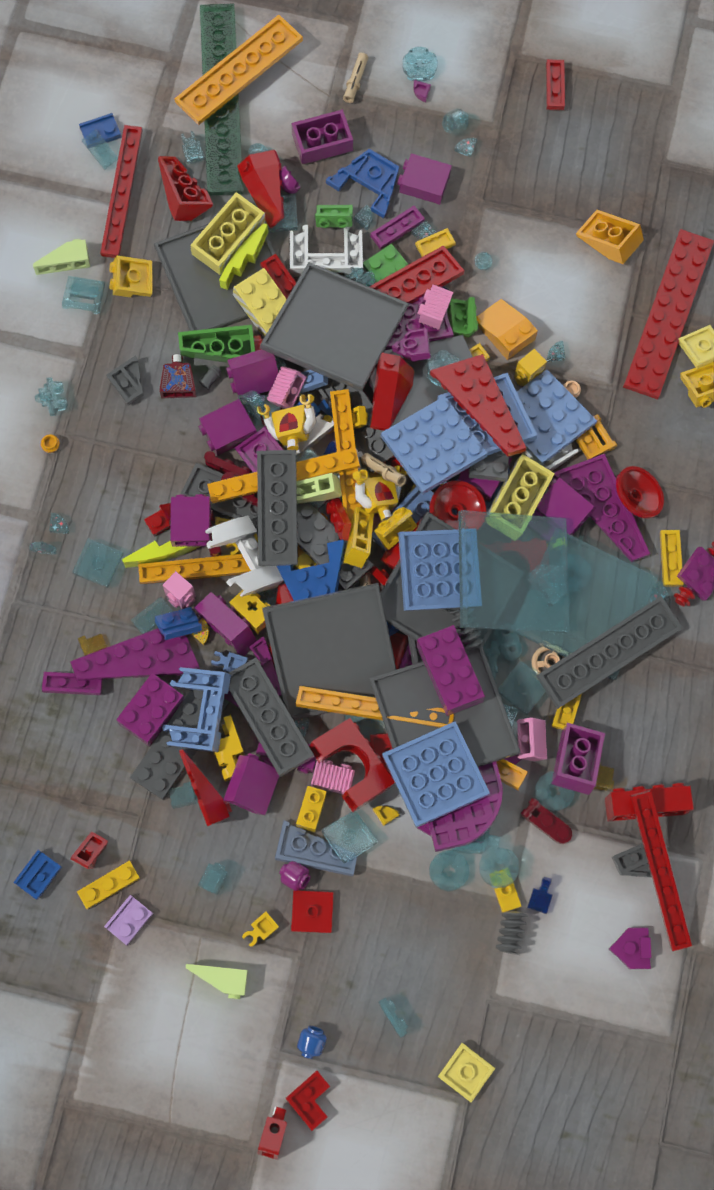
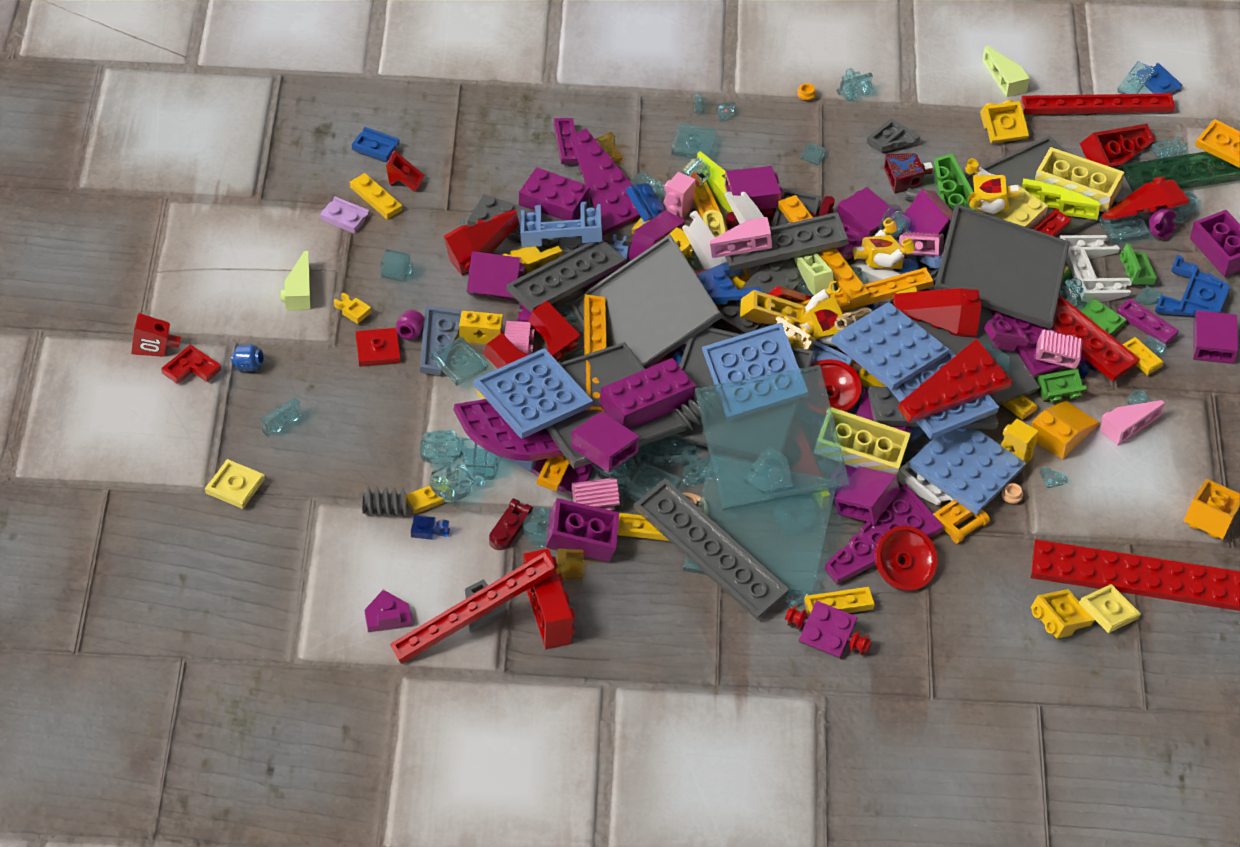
camera: 80 degrees right, 25 degrees down
clear light blue plate [62,276,105,314] -> none
none -> magenta brick [571,411,639,473]
none -> clear light blue head [681,157,711,187]
none -> light yellow plate [703,210,725,238]
none -> bright pink slope [710,217,772,258]
none -> clear light blue tile [800,143,827,166]
none -> torso [965,158,1020,215]
none -> bright pink slope [1100,400,1165,446]

